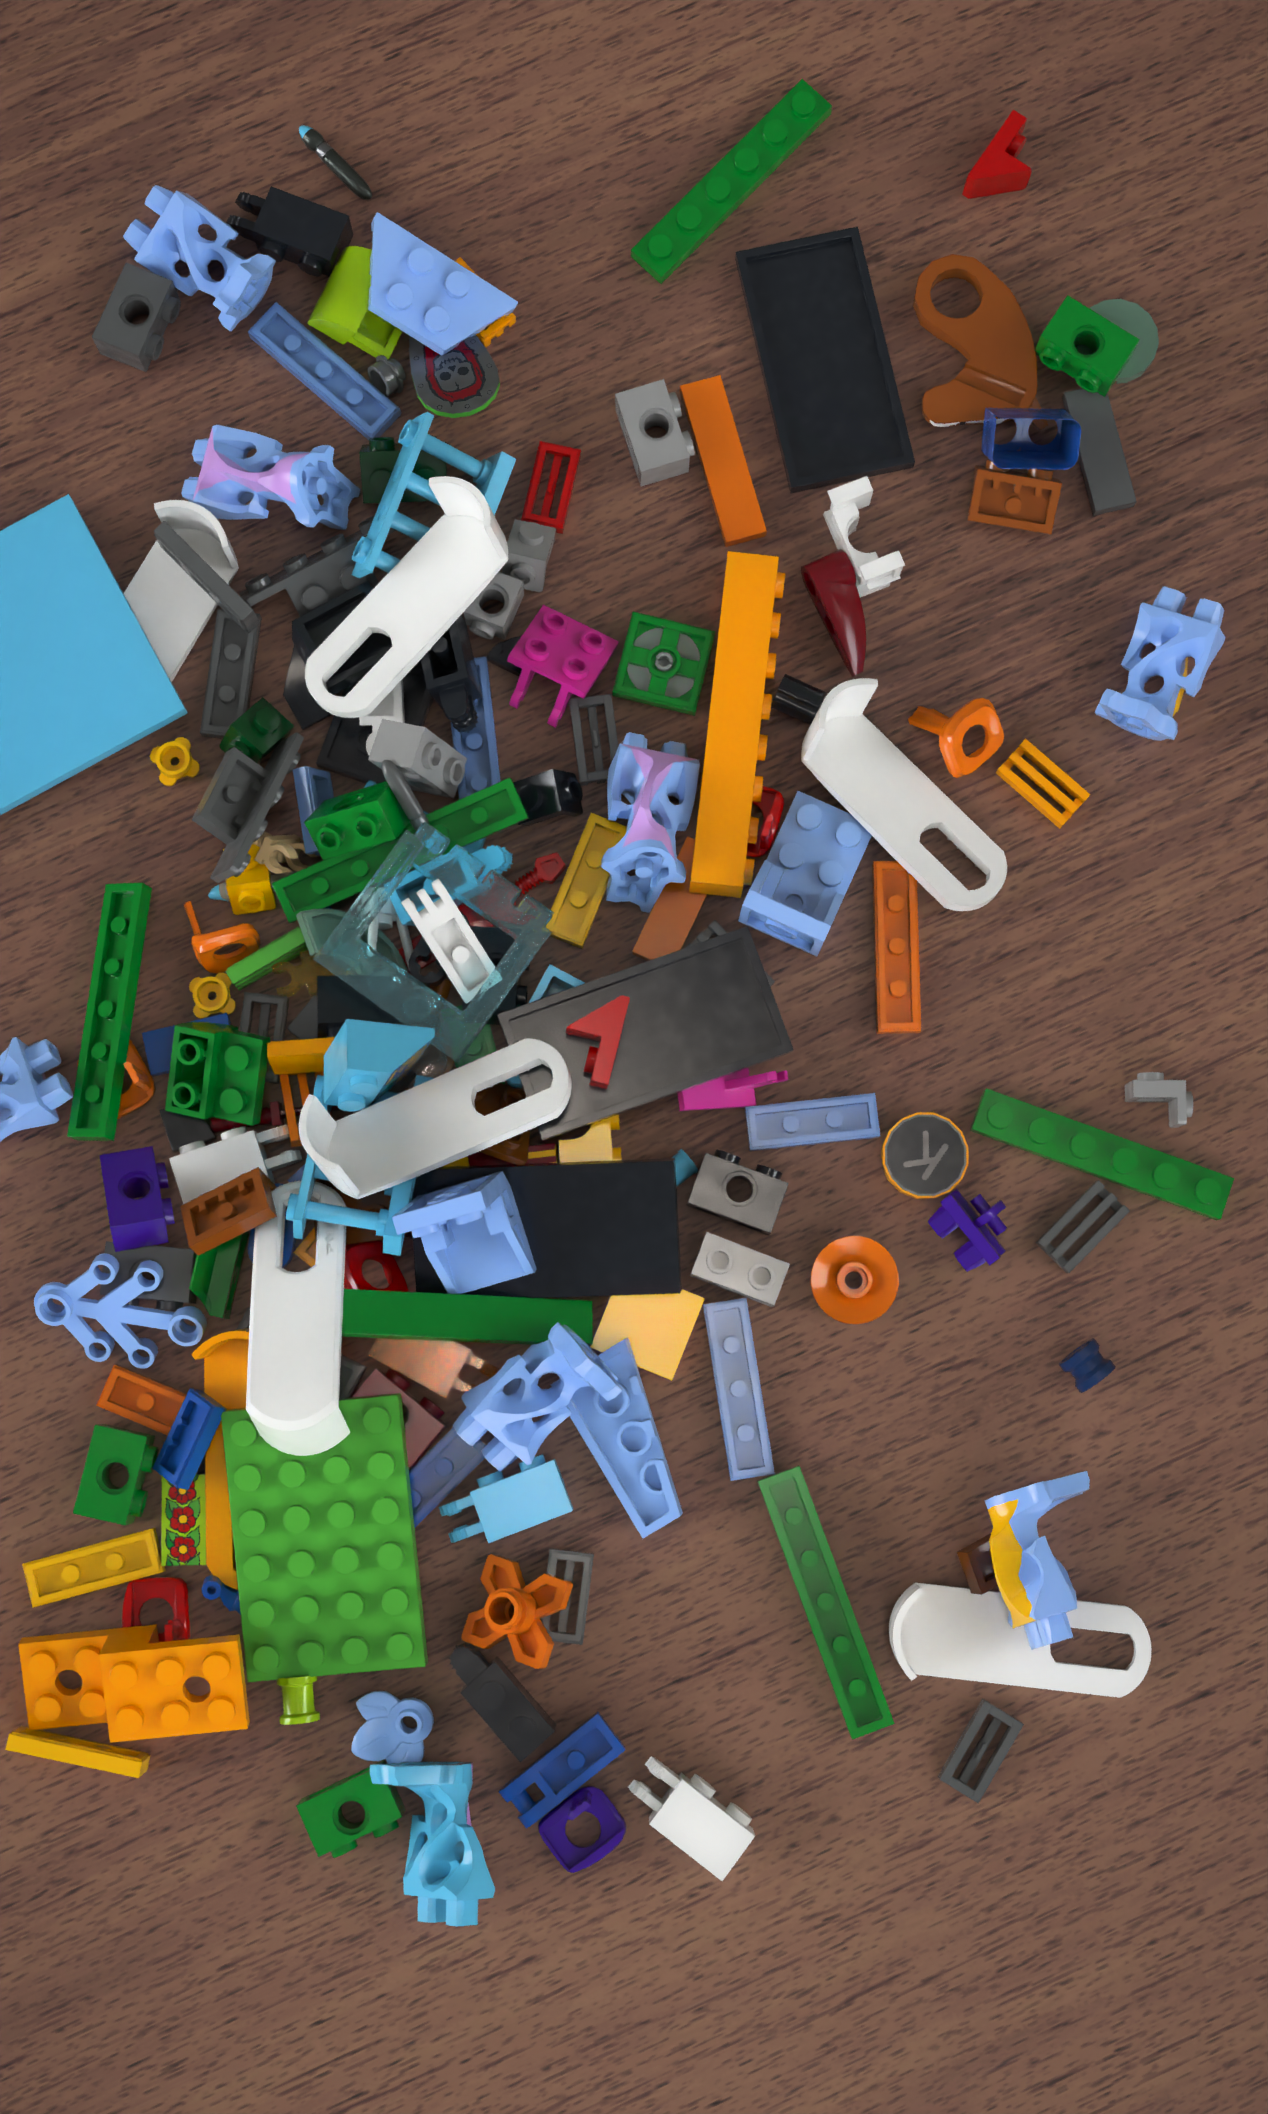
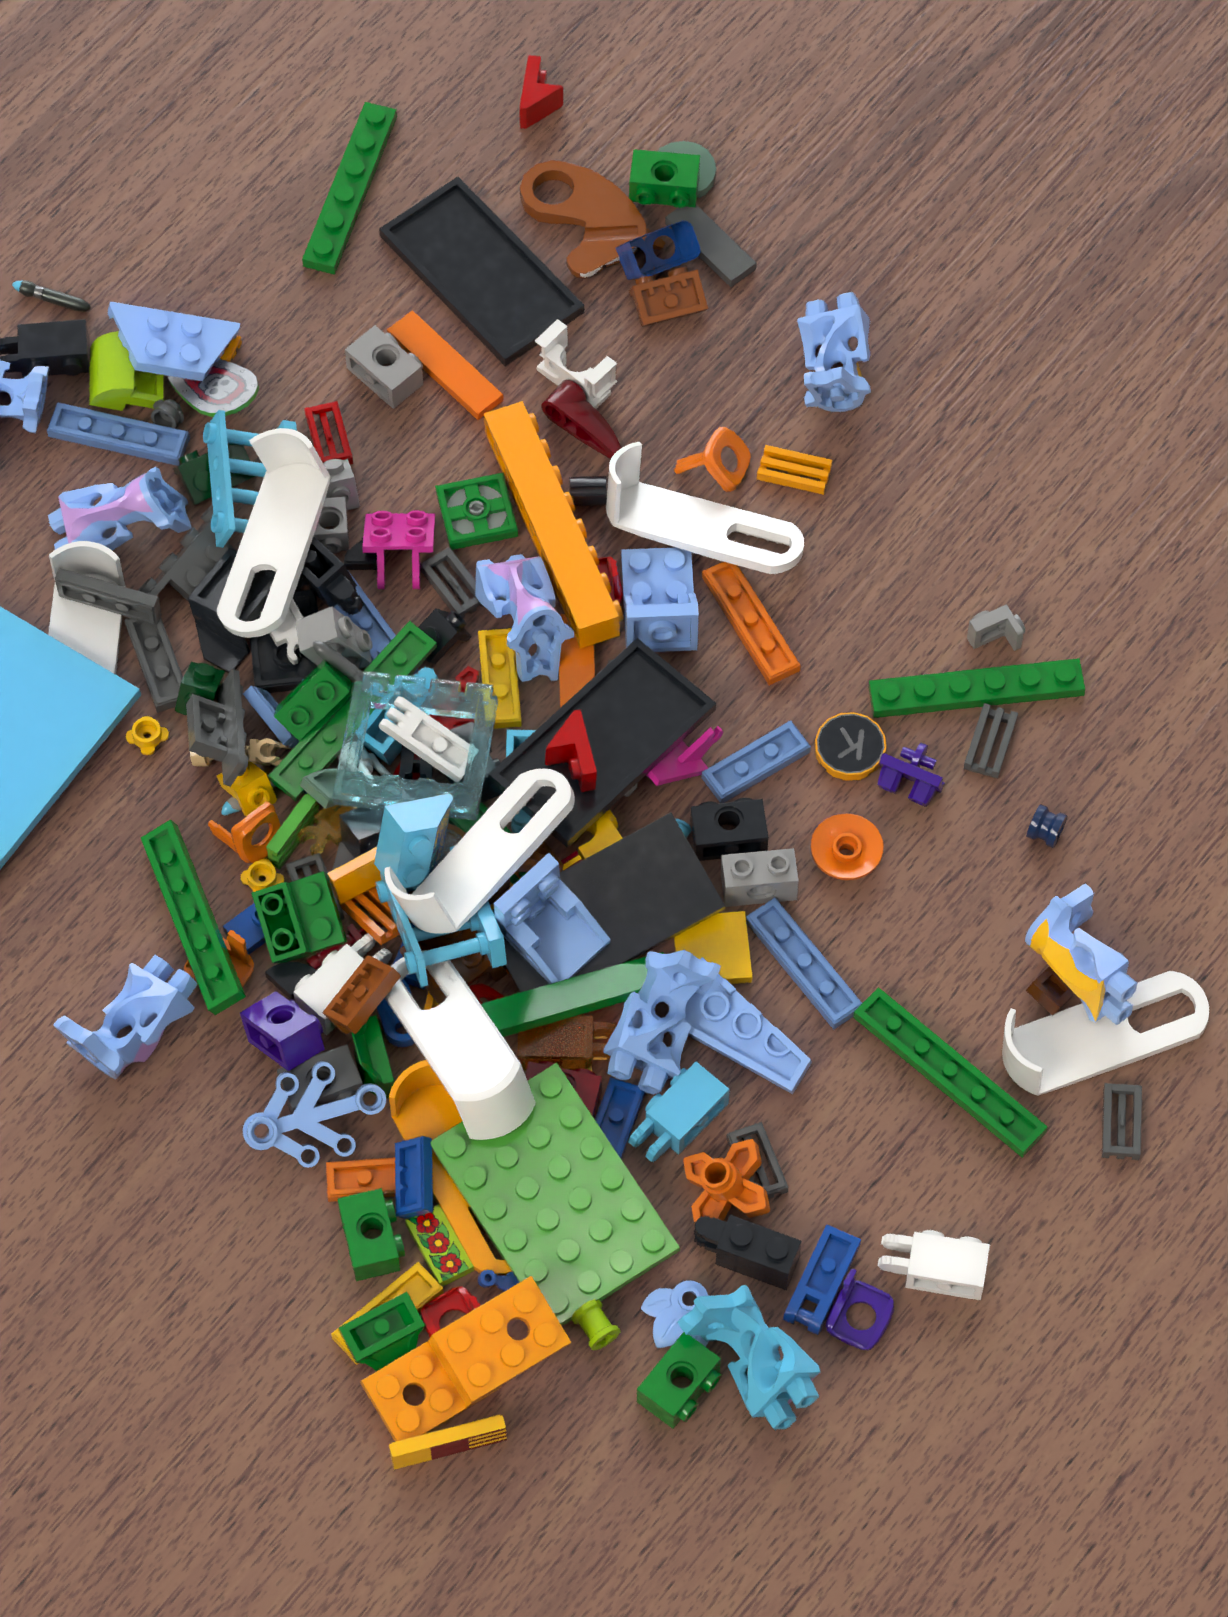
camera: 25 degrees left, 20 degrees down
none -> green slope [338,1292,425,1371]

